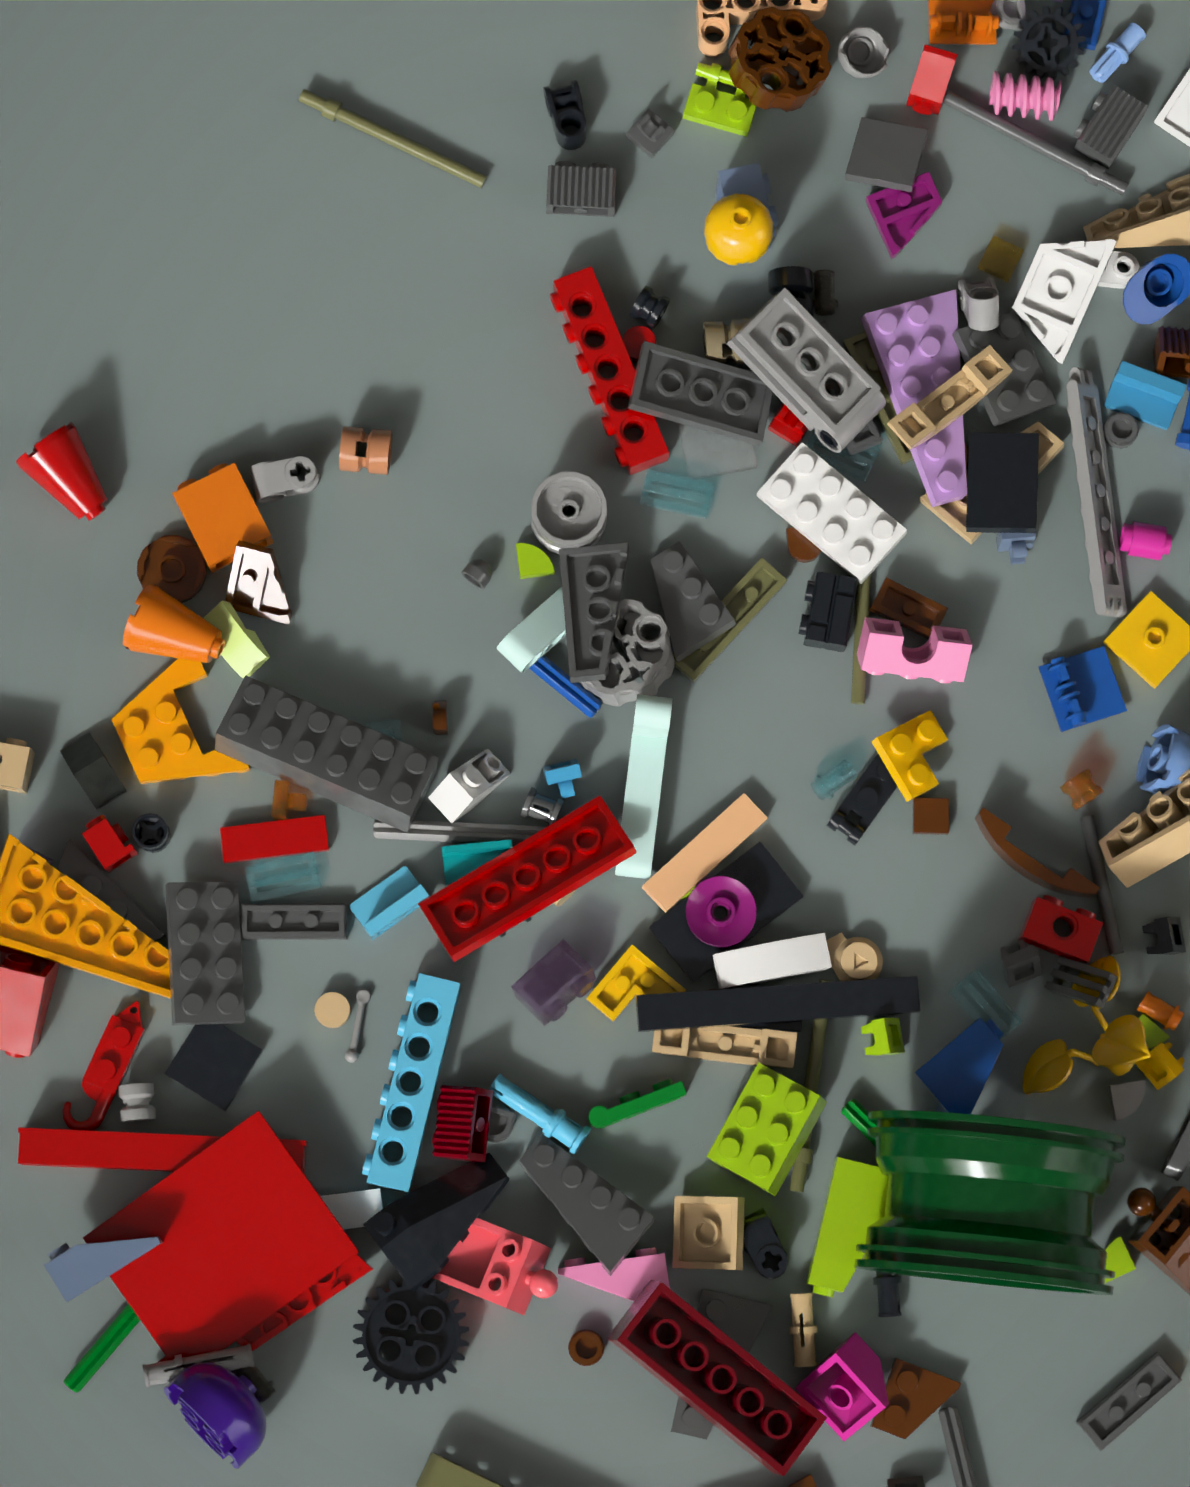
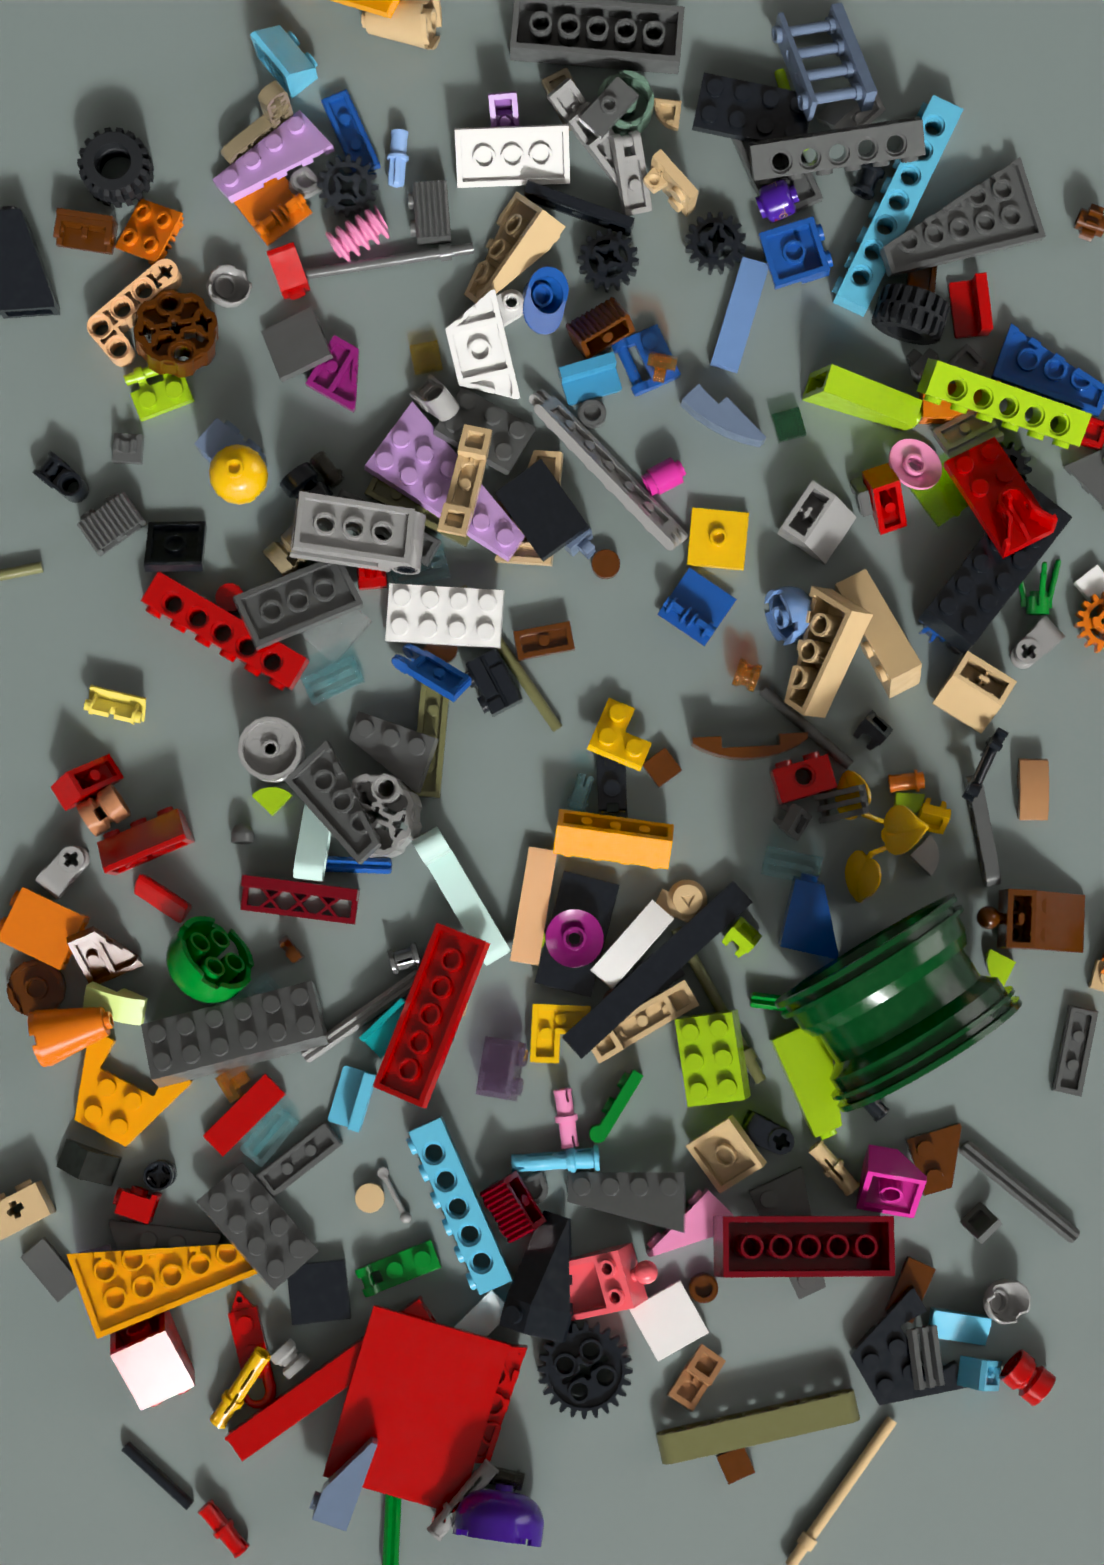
camera: 35 degrees left, 5 degrees up
white slope [428,748,511,823] -> none
dark azure tile [543,759,582,798] -> none
black wheel [630,285,670,329] -> none
bright pink arch [857,617,972,683] -> none
none -> red slope [51,754,124,811]
none -> light yellow hinge [84,685,147,725]
none -> red slope [97,806,195,876]
none -> red slope [134,874,192,923]
none -> black tile [144,521,207,572]
none -> green cylinder [166,916,254,1003]
none -> yellow pin [210,1347,271,1429]
none -> dark red fence [240,875,360,925]
none -> green plate [355,1239,442,1298]
none -> blue hinge [391,643,471,702]
none -> light orange brick [553,809,674,869]
none -> bright pink pin [553,1087,580,1149]
none -> reddish brown tile [592,549,620,579]
none -> white tile [629,1280,709,1361]
none -> medium nougat slope [667,1344,726,1412]

